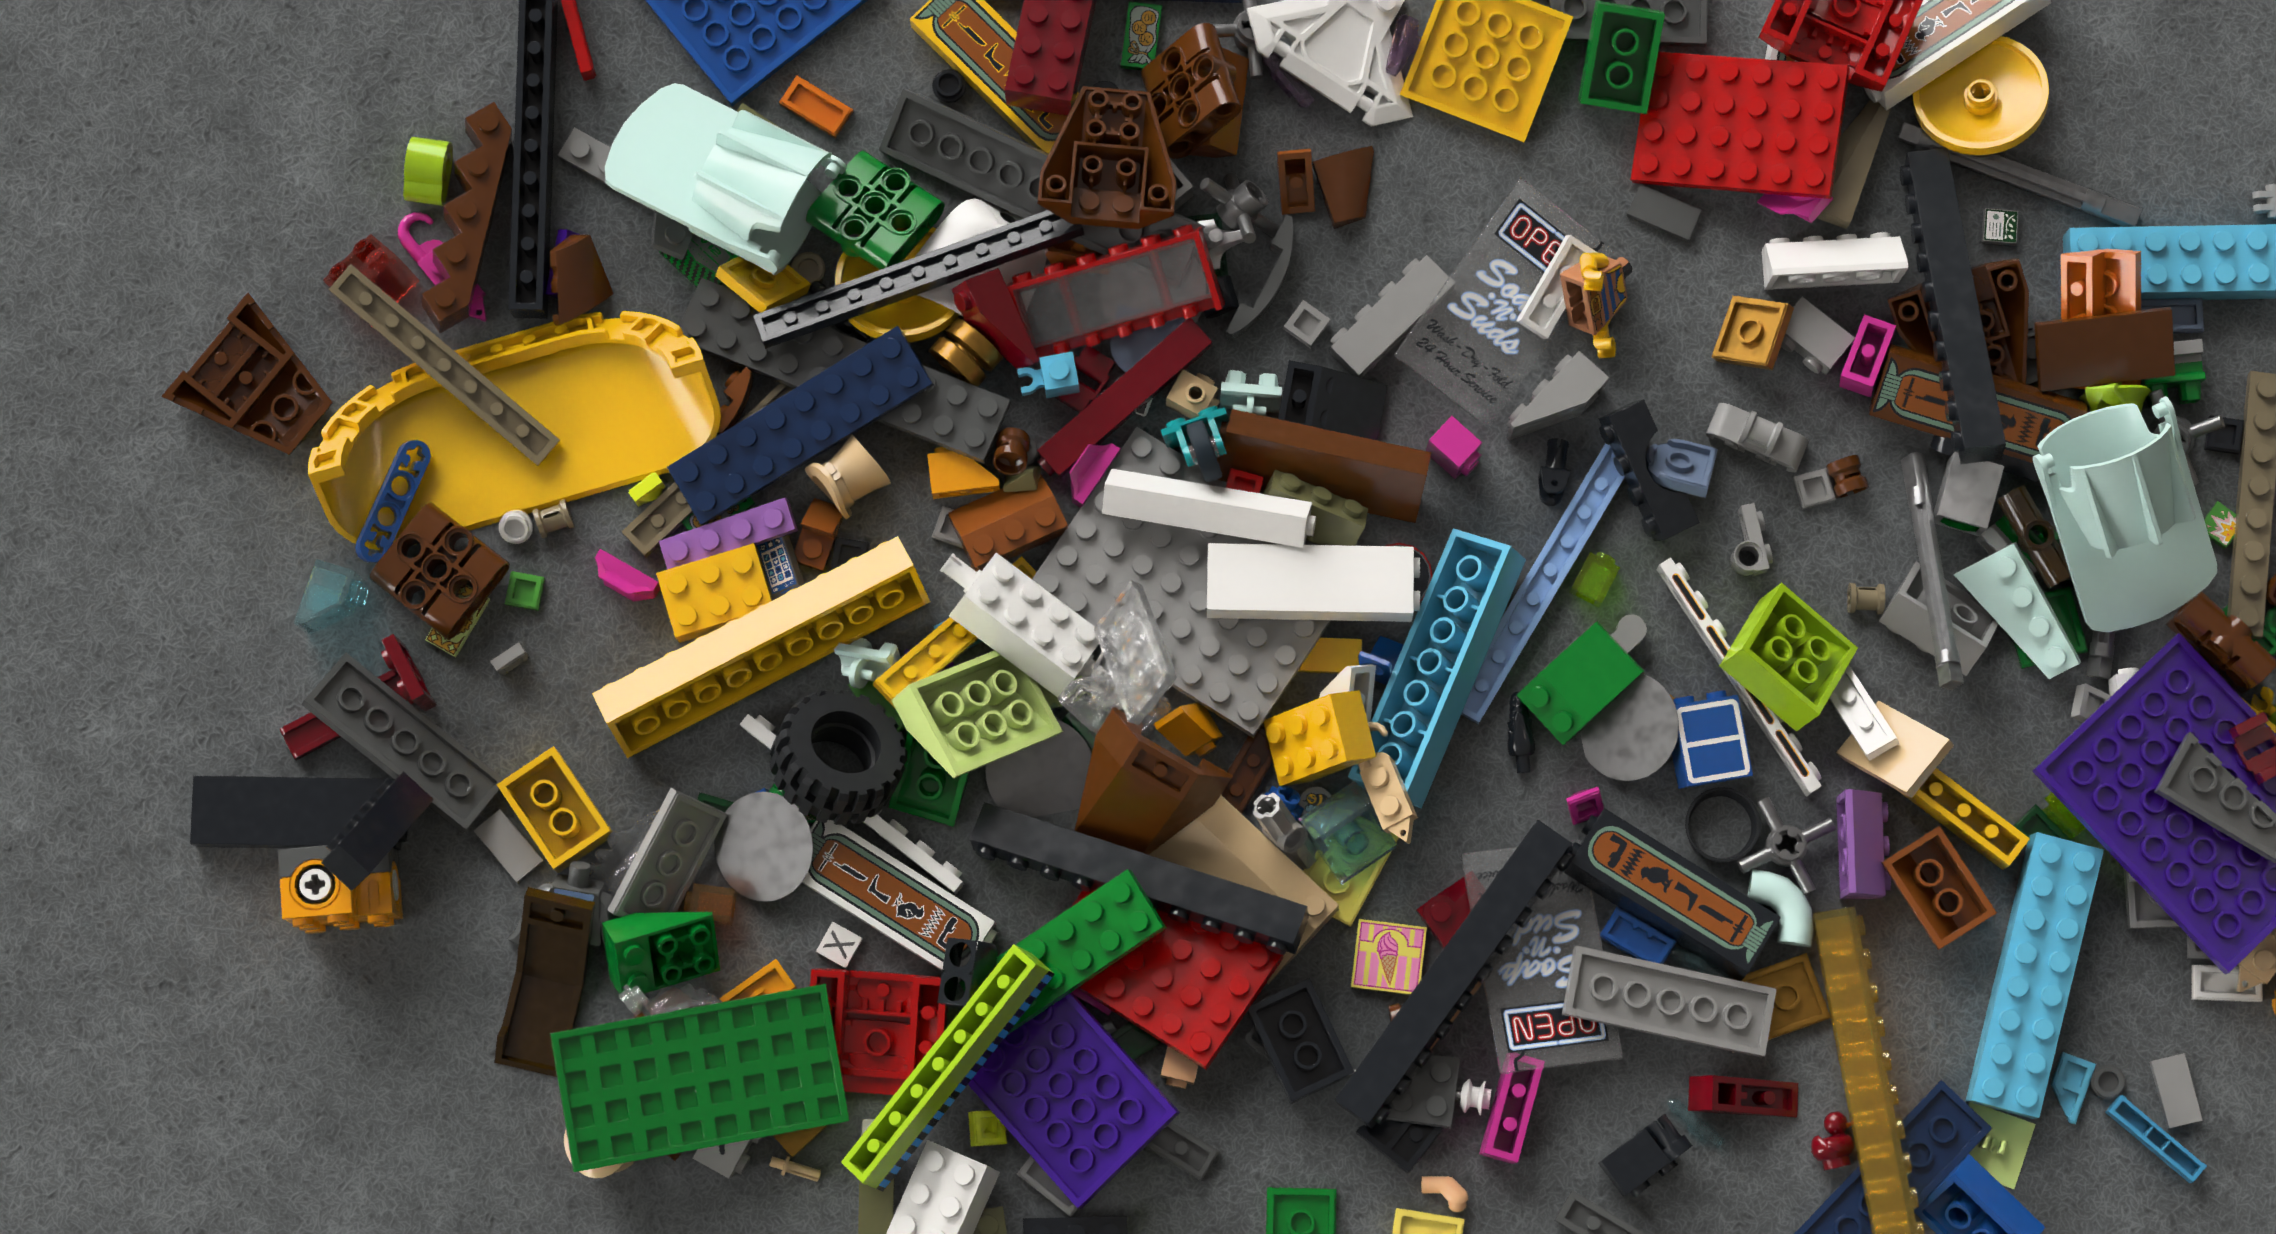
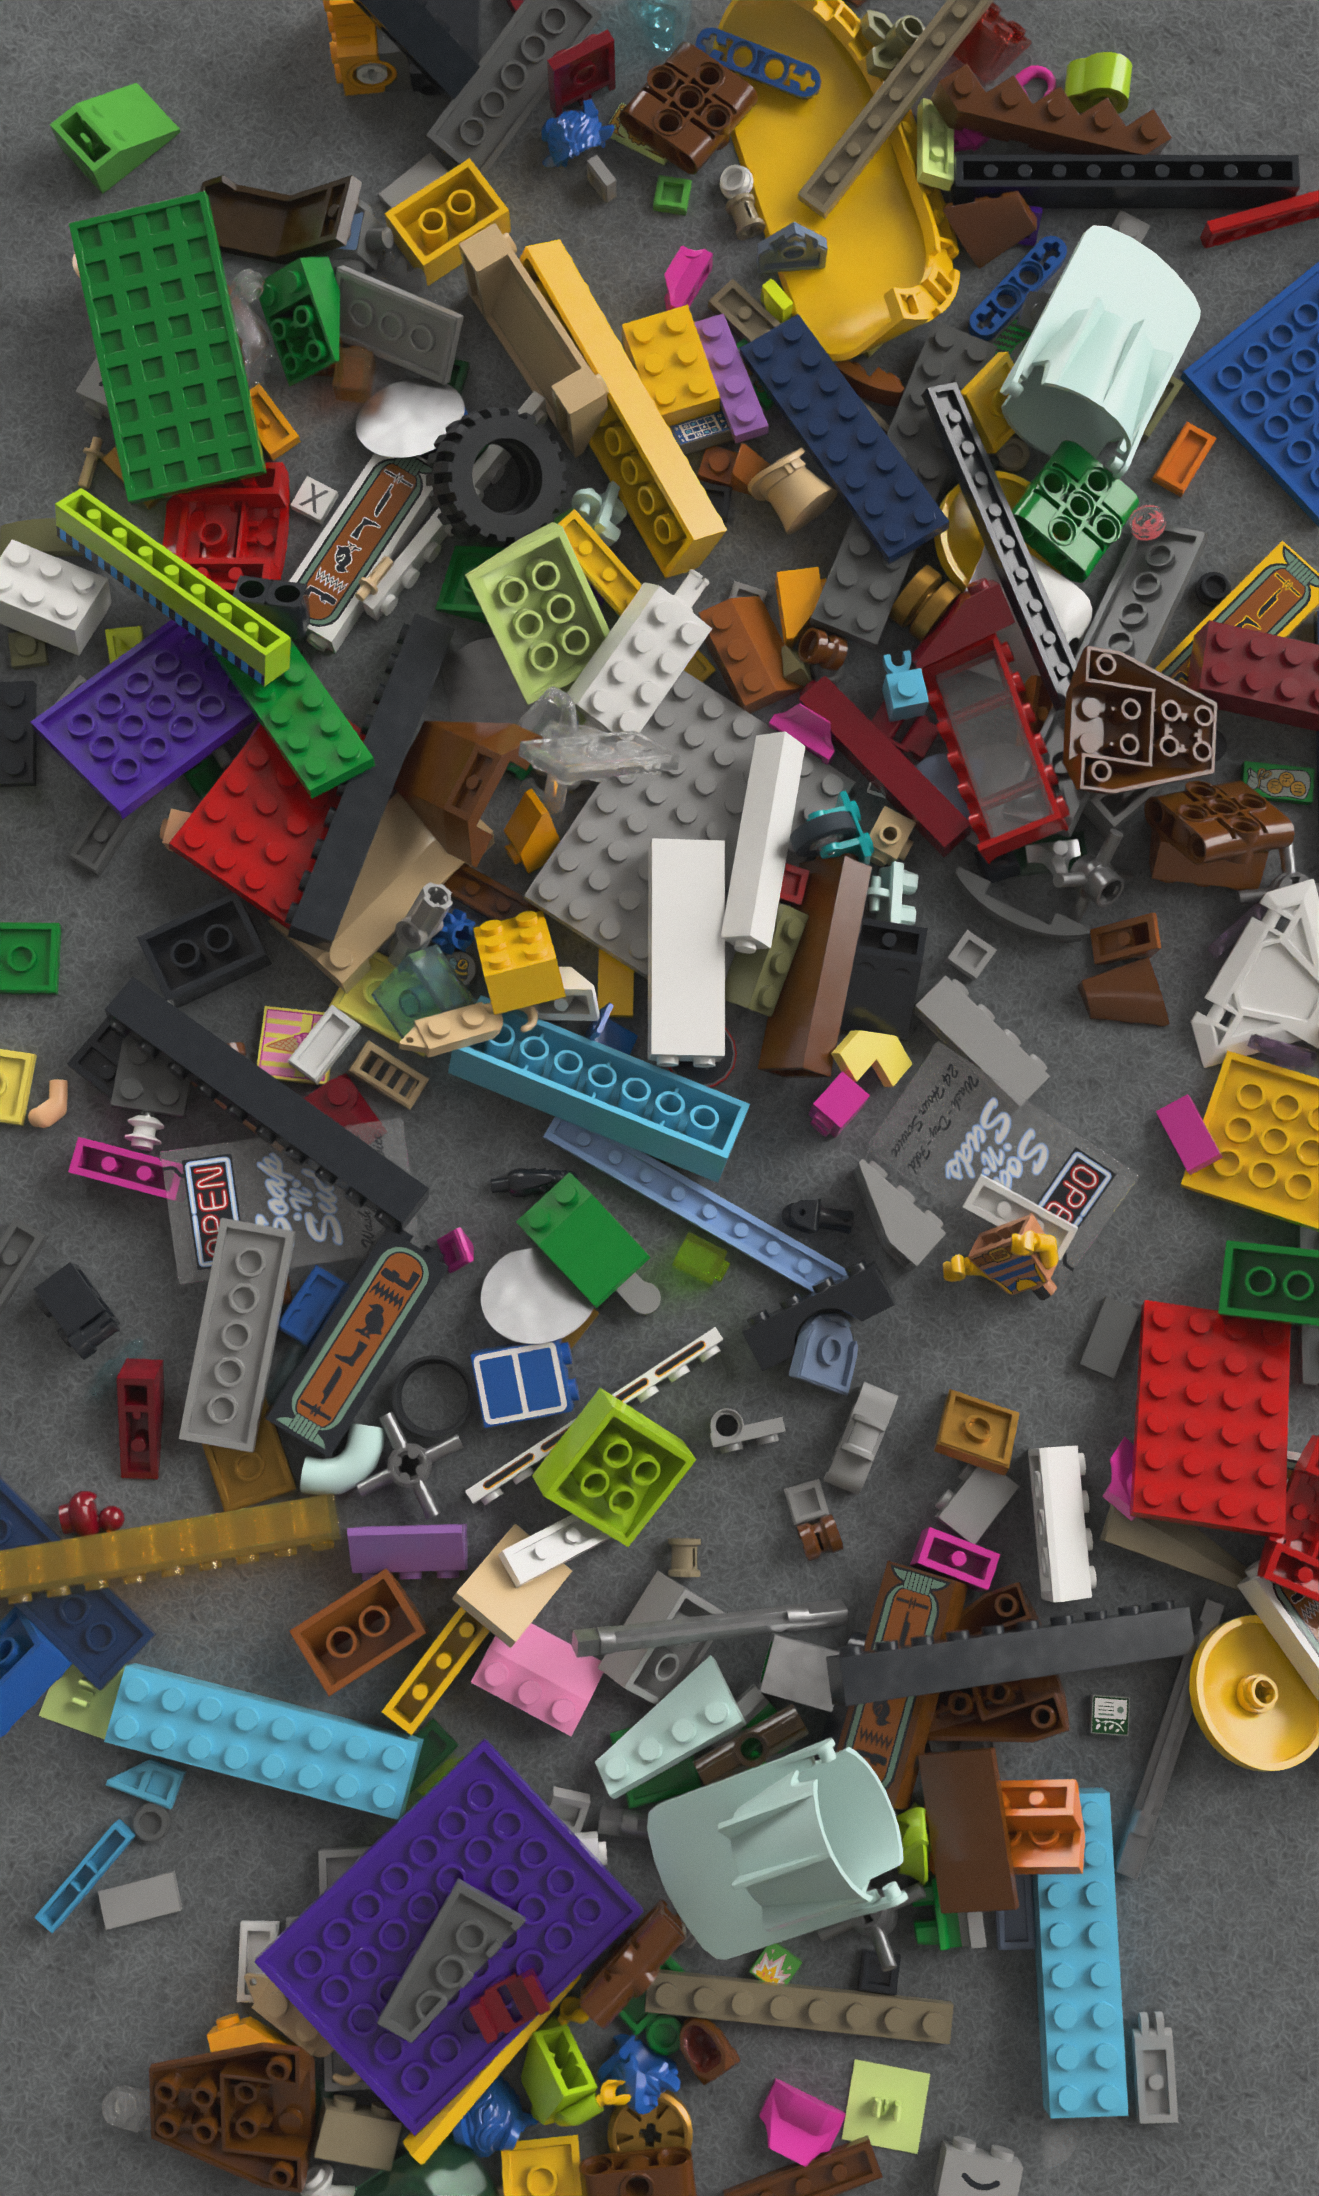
camera: 85 degrees right, 0 degrees up
none -> bright green slope [50,83,181,194]
none -> white tile [287,1004,362,1085]
none -> tan slope [347,1040,429,1110]
none -> tan piece [355,556,394,602]
none -> tan slope [459,223,610,458]
none -> bright pink slope [471,1623,604,1737]
none -> blue hair [541,99,615,168]
none -> plate [756,222,828,273]
none -> light yellow tile [831,1030,912,1087]
none -> olive plant [861,10,925,79]
none -> yellowish green plate [917,98,954,191]
none -> blue beam [968,236,1067,341]
none -> clear tile [1129,505,1166,541]
none -> dark pink tile [1156,1094,1223,1175]

